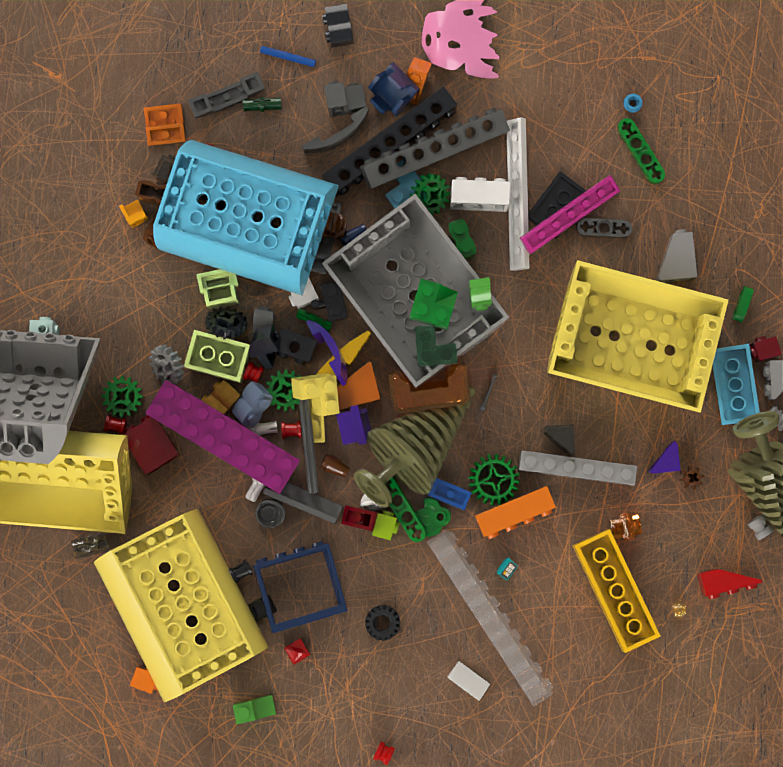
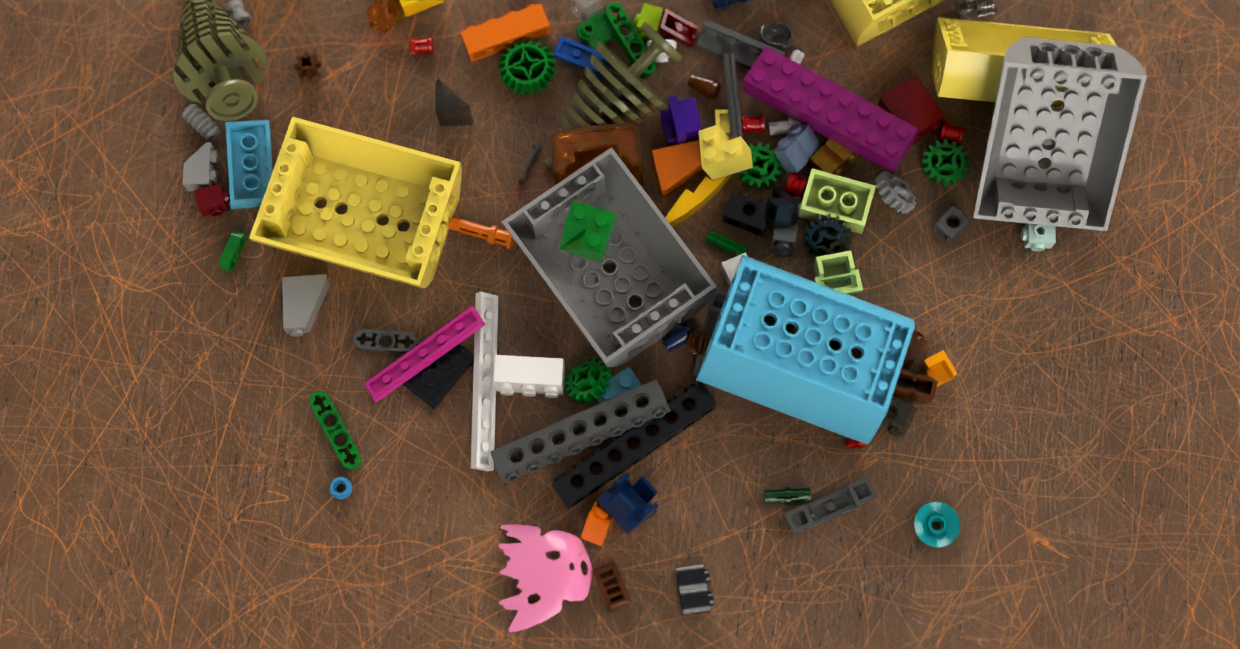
camera: 175 degrees left, 10 degrees down
orange slope [144,103,186,146] -> none
blue bar [260,46,316,67] -> none
dark grey slope [302,106,369,153] -> none
dark purple slope [306,320,347,386] -> none
black plate [311,281,348,322] -> none
dark grey brick [324,81,366,117] -> none
clear green plate [415,325,457,367] -> none
green brick [448,218,476,260] -> none
bright green arch [468,277,492,311] -> none
light grey brick [518,451,637,486] -> none
dark purple slope [648,441,681,474] -> none
none -> red bush [410,36,434,56]
none -> orange pin [448,216,515,250]
none -> reddish brown slope [593,561,631,613]
none -> teal dish [914,502,960,548]
none -> dark grey brick [932,206,969,245]

